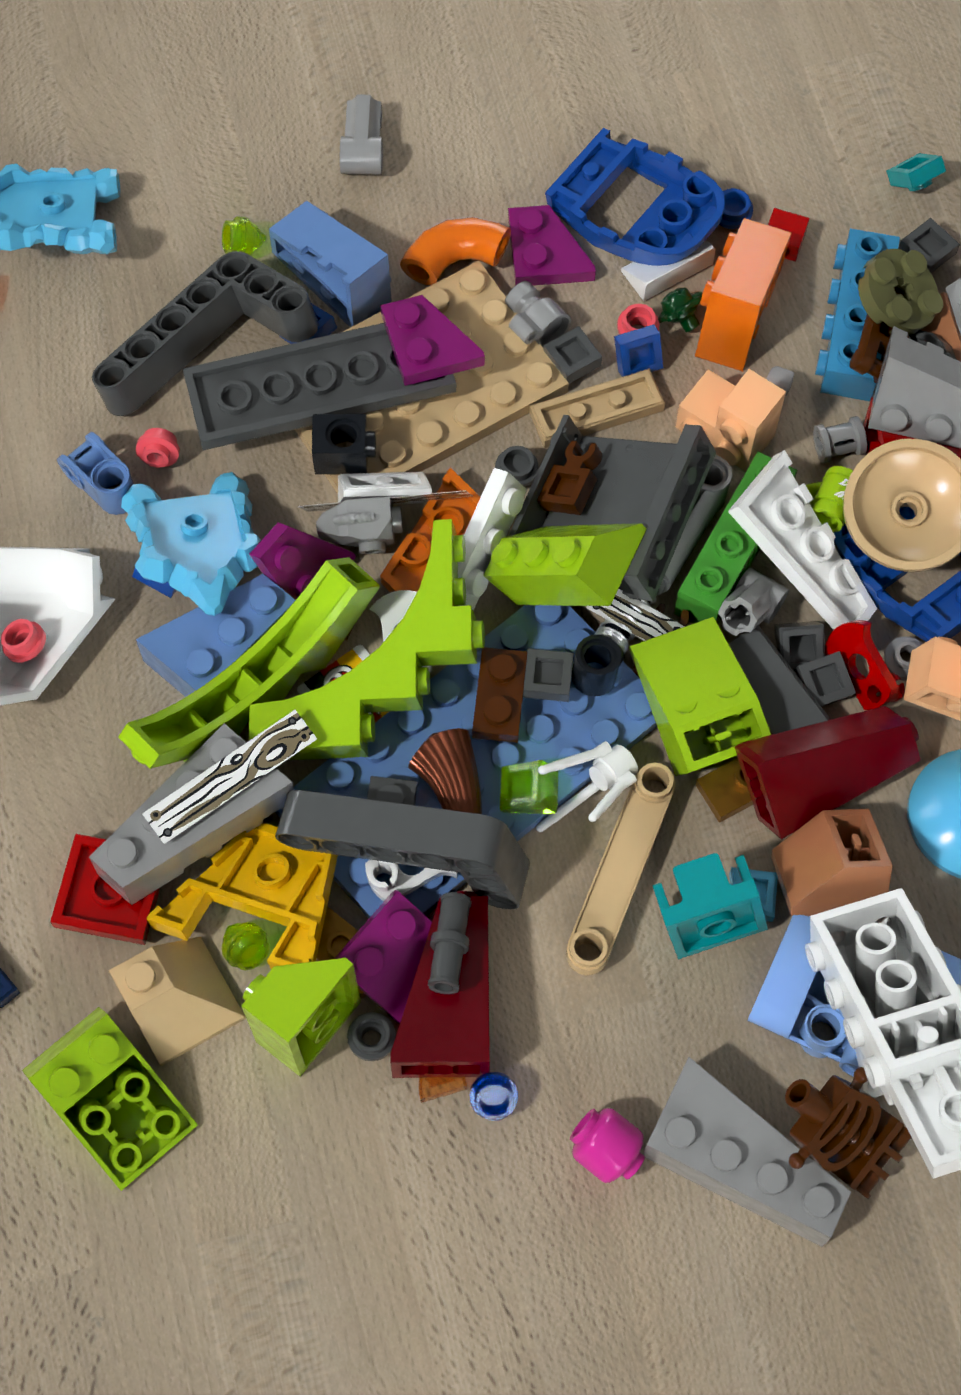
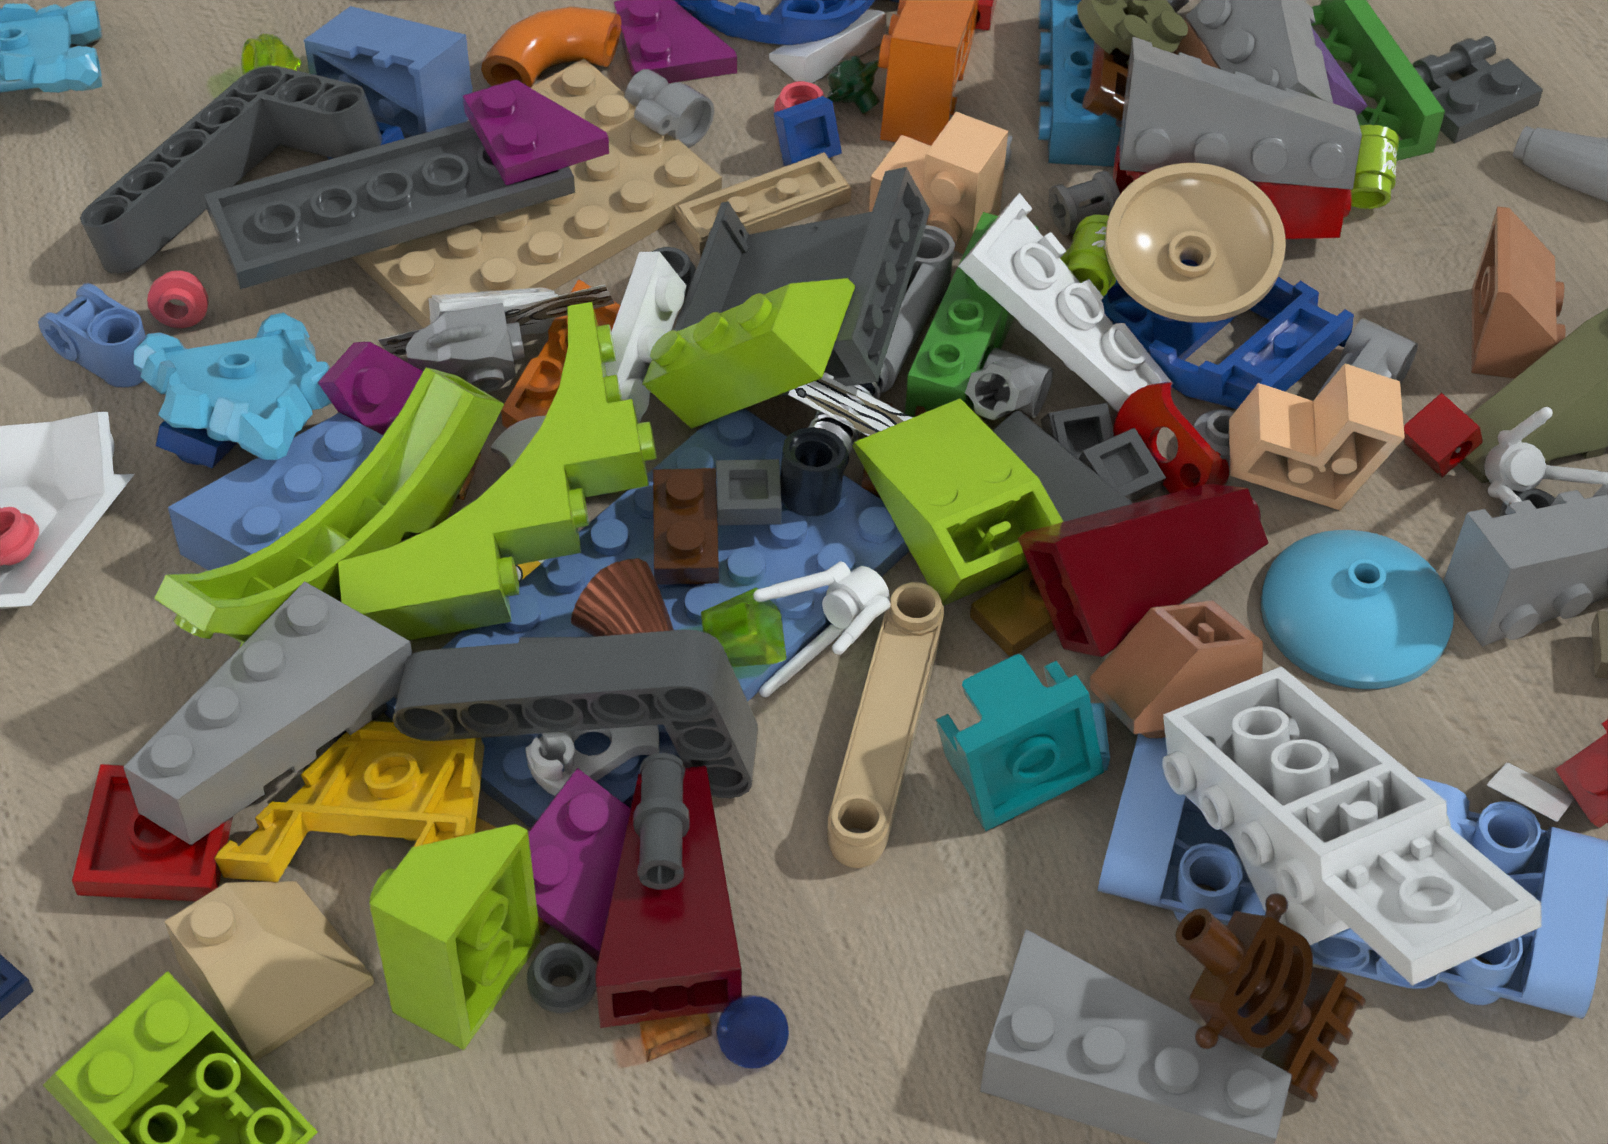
camera: 10 degrees left, 15 degrees down
sticker [142,710,317,844] -> none
clear neon green plate [222,922,270,970] -> none
black brick [312,414,376,475] -> none
reddish brown plate [537,441,602,515] -> none
dark grey plate [543,326,602,383] -> none
dark pink head [570,1108,645,1183] -> none

